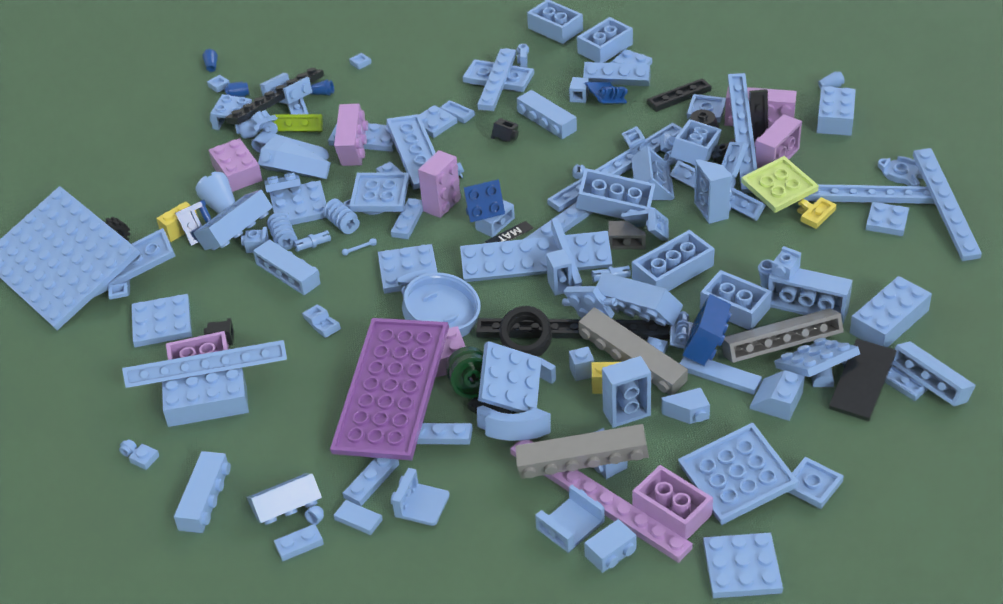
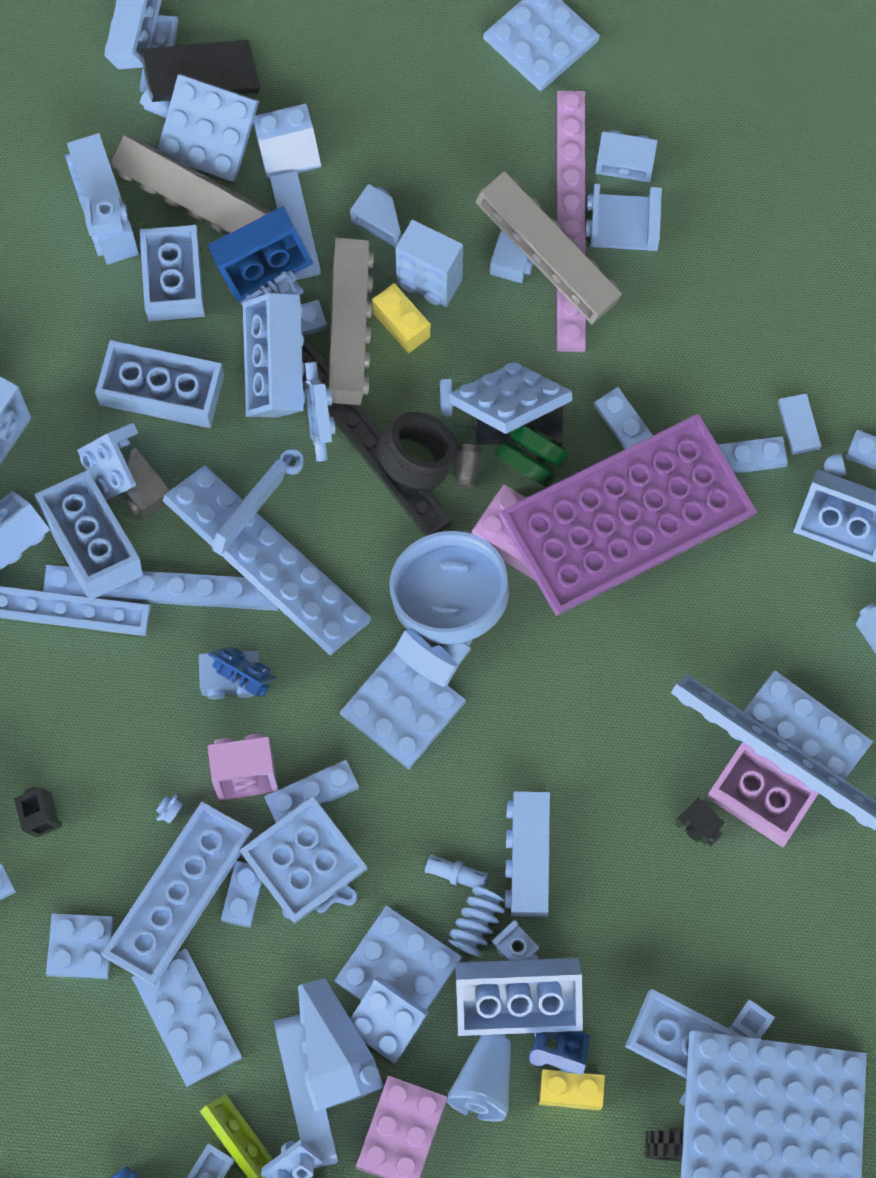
camera: 135 degrees left, 30 degrees up
light blue plate [132,294,192,347] -> none
light blue slope [302,304,341,338] -> none
light blue piece [324,198,360,234] -> none
lavender brick [334,104,368,166] -> none
light blue hinge [342,238,377,256] -> none
light blue bracket [391,468,450,526] -> none
light blue tile [440,100,475,124] -> none
light blue arch [477,406,551,441] -> none
black sticker [484,221,533,243] -> none
light blue brick [546,249,572,296] -> none
light blue brick [569,347,594,382] -> none
light blue hinge [572,164,585,179] -> none
light blue pin [591,265,631,282] -> none
lavender brick [632,465,713,540] -> none
light blue plate [678,422,799,525] -> none
light blue cone [758,259,773,288] -> none
light blue plate [788,457,844,509] -> none
light blue brick [850,276,932,348] -> none

